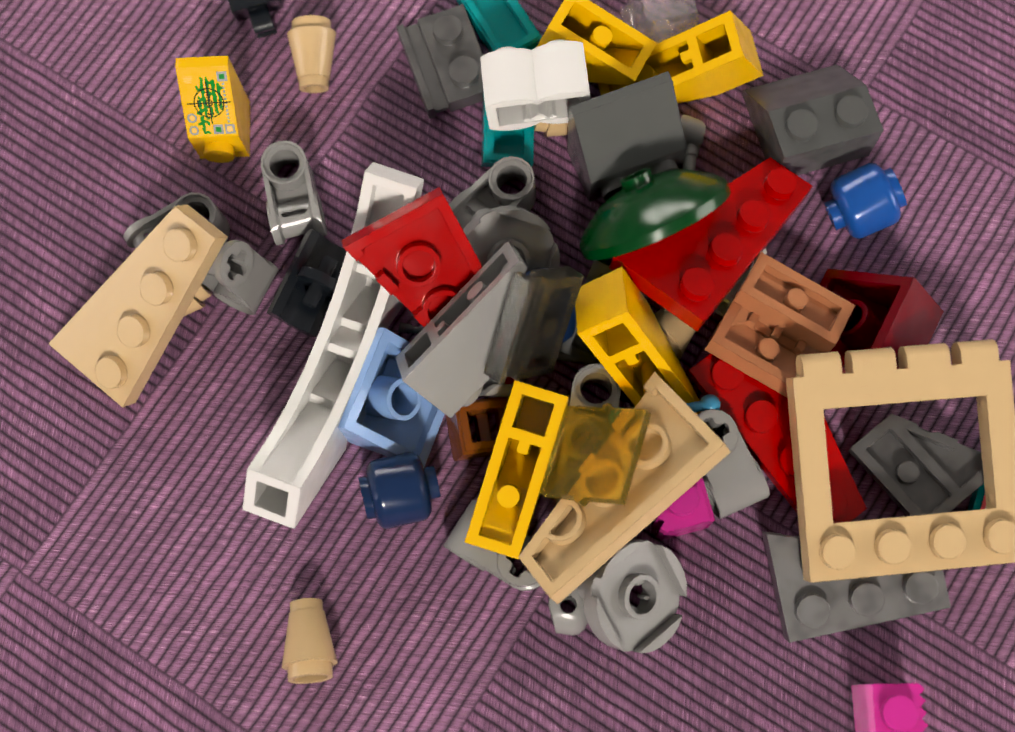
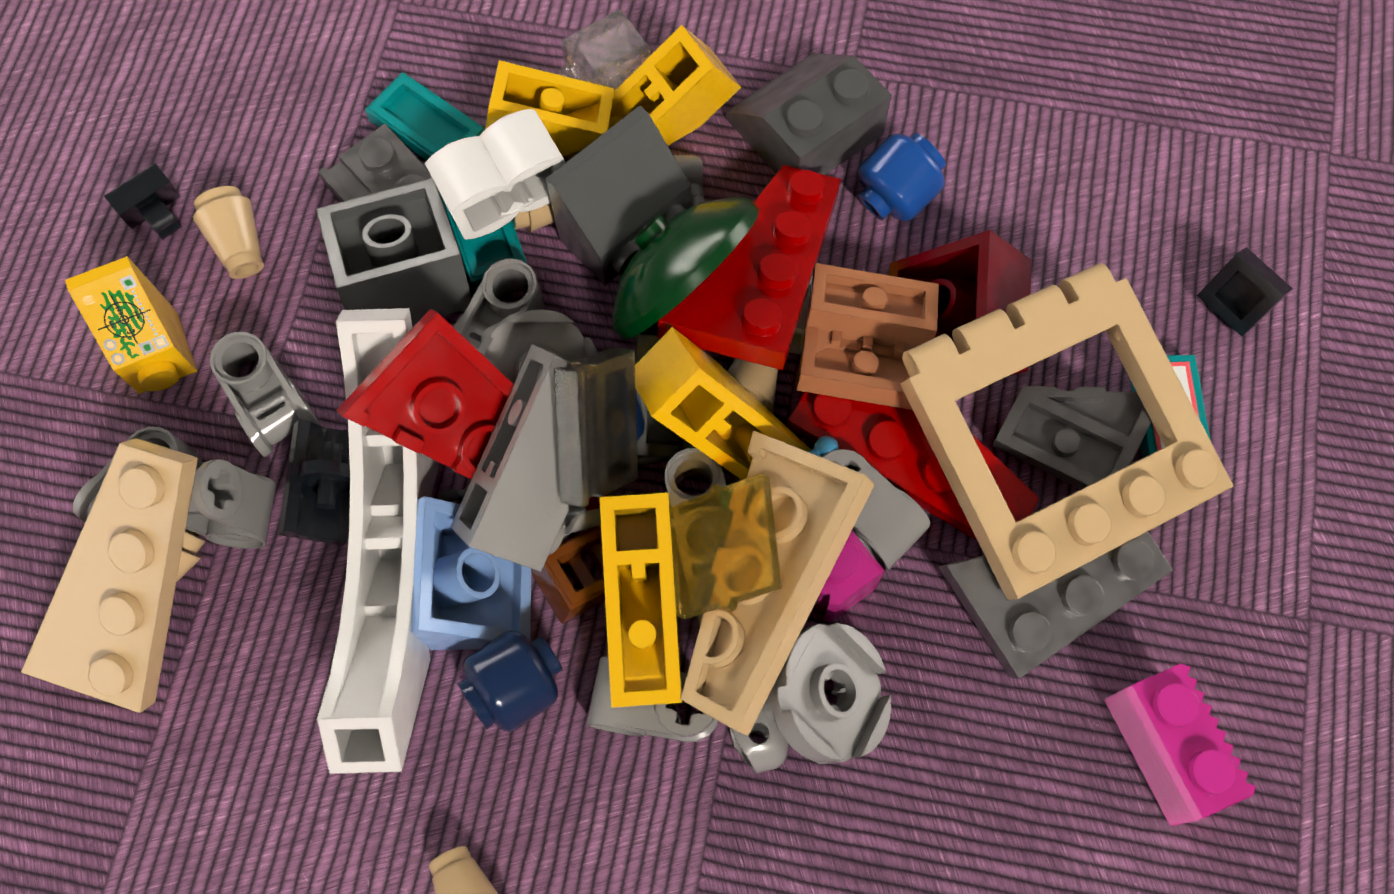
camera: 25 degrees left, 5 degrees down
none -> dark grey slope [316,178,472,324]

